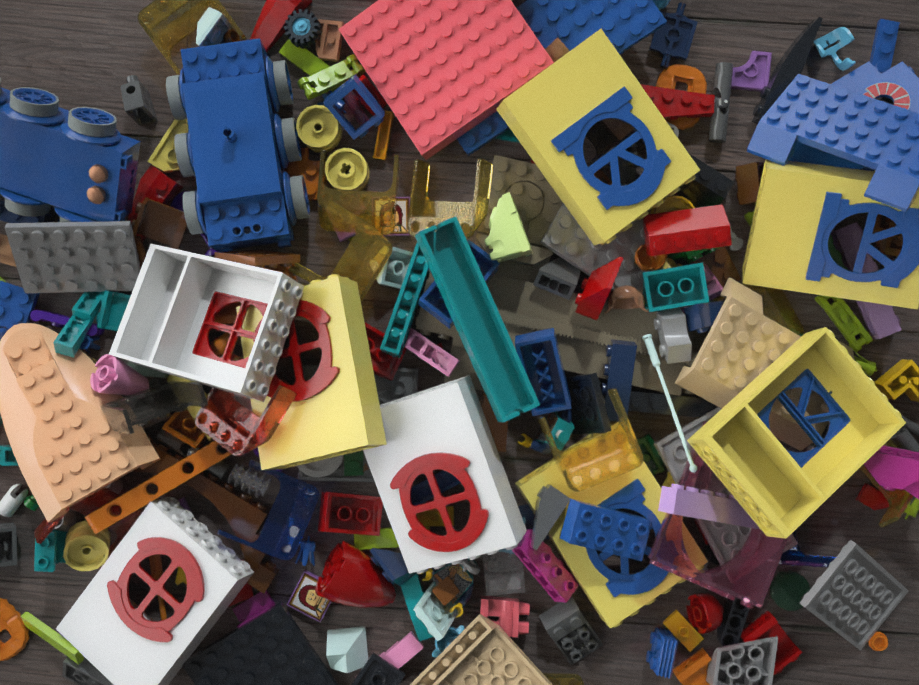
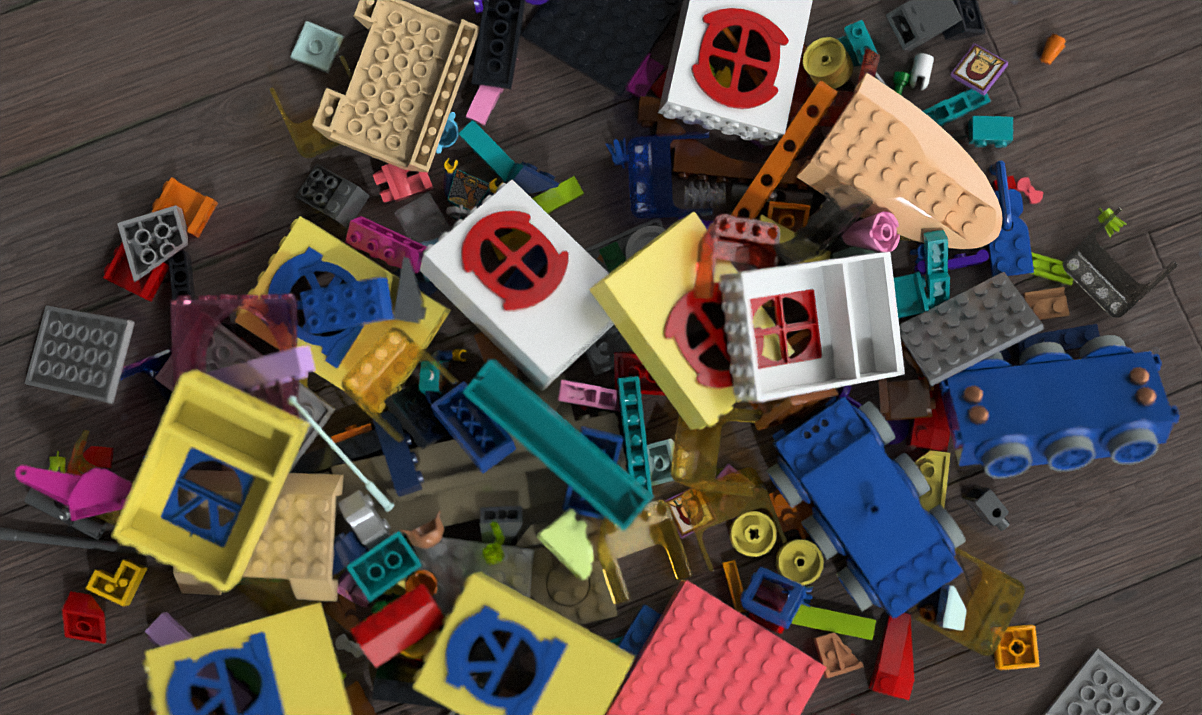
camera: 155 degrees right, 5 degrees down
orange cone [210,332,230,357] -> none
black wheel [284,9,322,49] -> none
tile [287,570,331,622] -> none
lime plate [297,54,366,100] -> none
red cylinder [315,541,396,608] -> none
red slope [318,492,383,536] -> none
light aqua slope [326,626,369,673] -> none
light aqua plate [413,582,458,641] -> none
dark orange slope [432,576,460,606] -> none
red slope [574,257,623,321] -> none
dark green slope [633,433,667,476] -> none
blue brick [646,627,678,679] -> none
yellow plate [663,609,704,652] -> none
red cylinder [687,593,724,634] -> none
clear green tile [770,571,811,611] -> none
lime plate [815,295,873,352] -> none
lime piece [854,352,877,376] -> none
orange plate [868,631,888,651] -> none
none -> orange plate [331,423,374,444]
none -> clear neon green plate [482,521,505,565]

